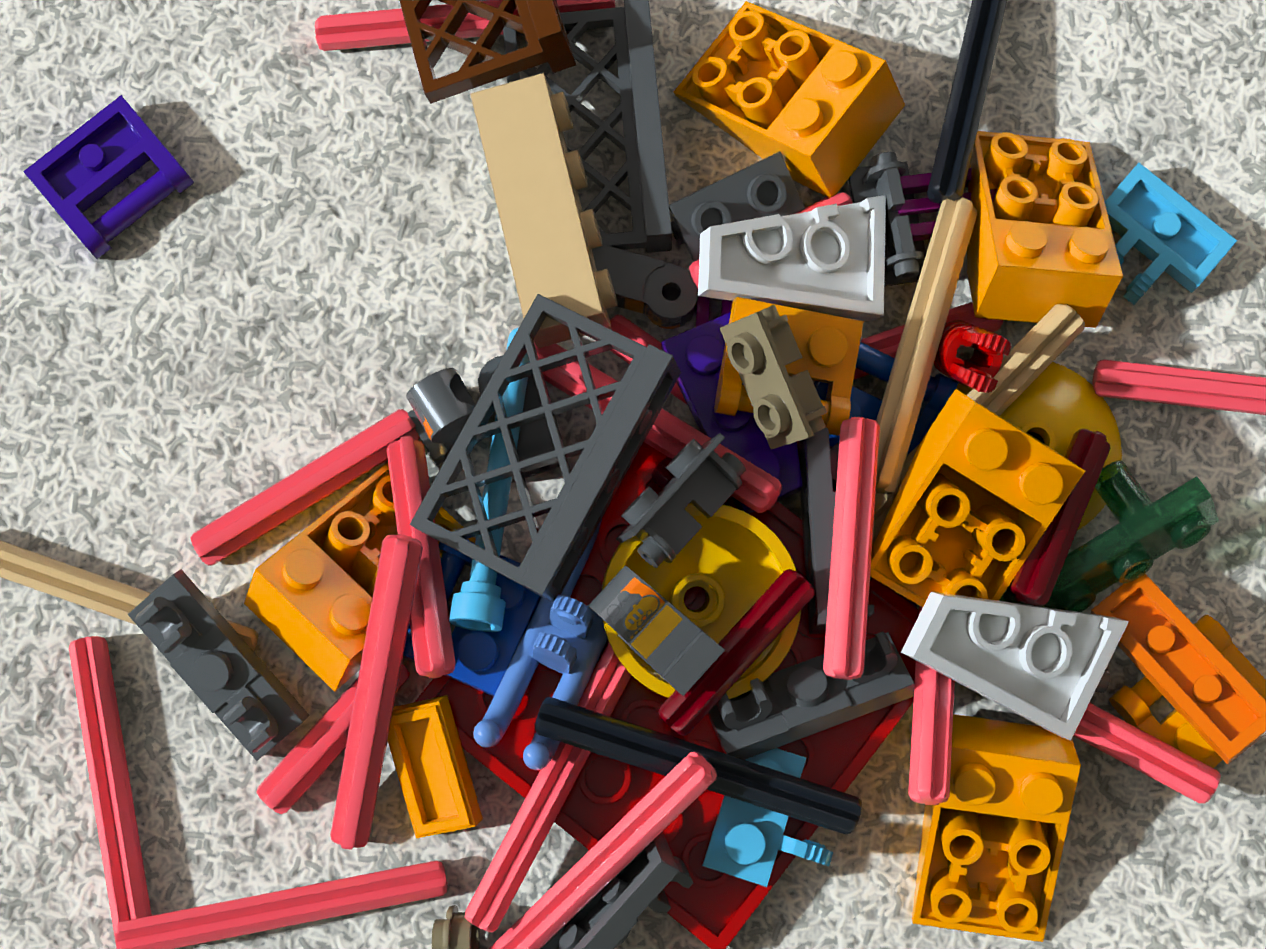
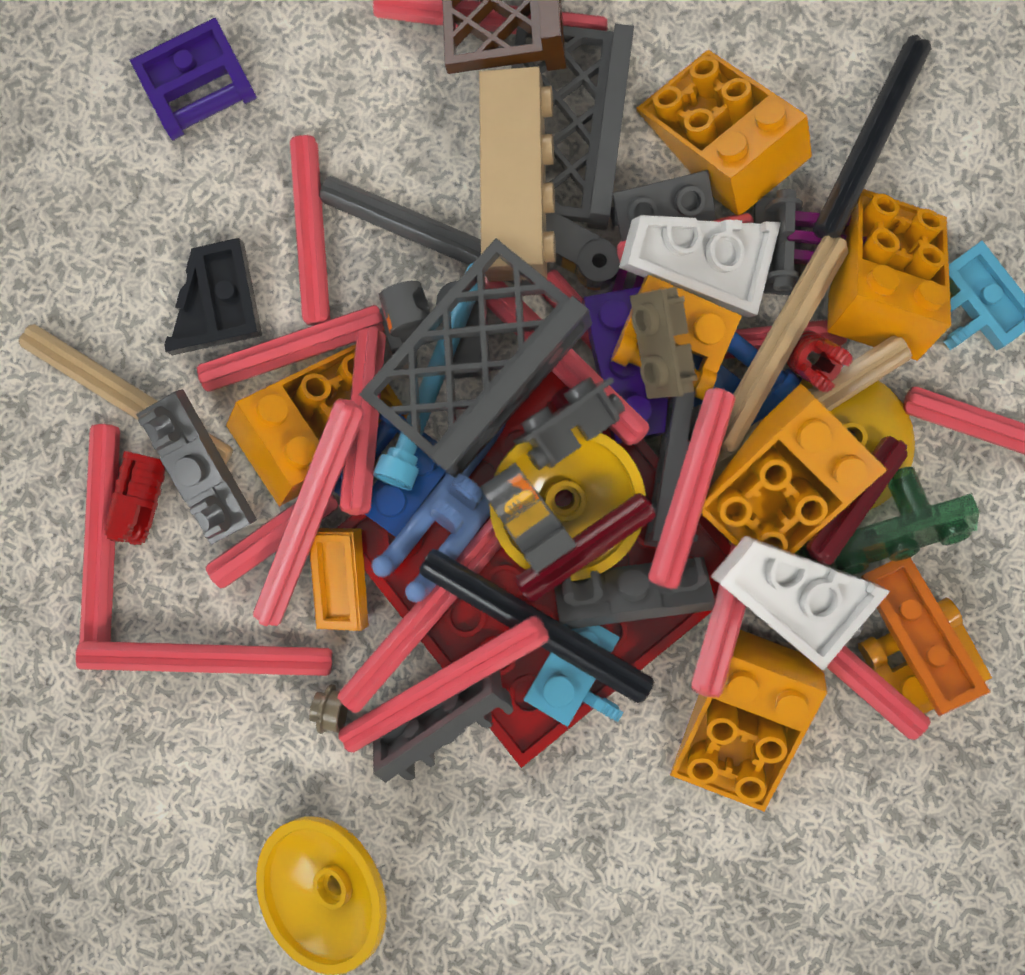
camera: 15 degrees right, 5 degrees up
none -> red hinge [104,451,166,545]
none -> black wing [164,238,262,356]
none -> coral axle [290,135,330,325]
none -> dark grey axle [319,176,533,286]

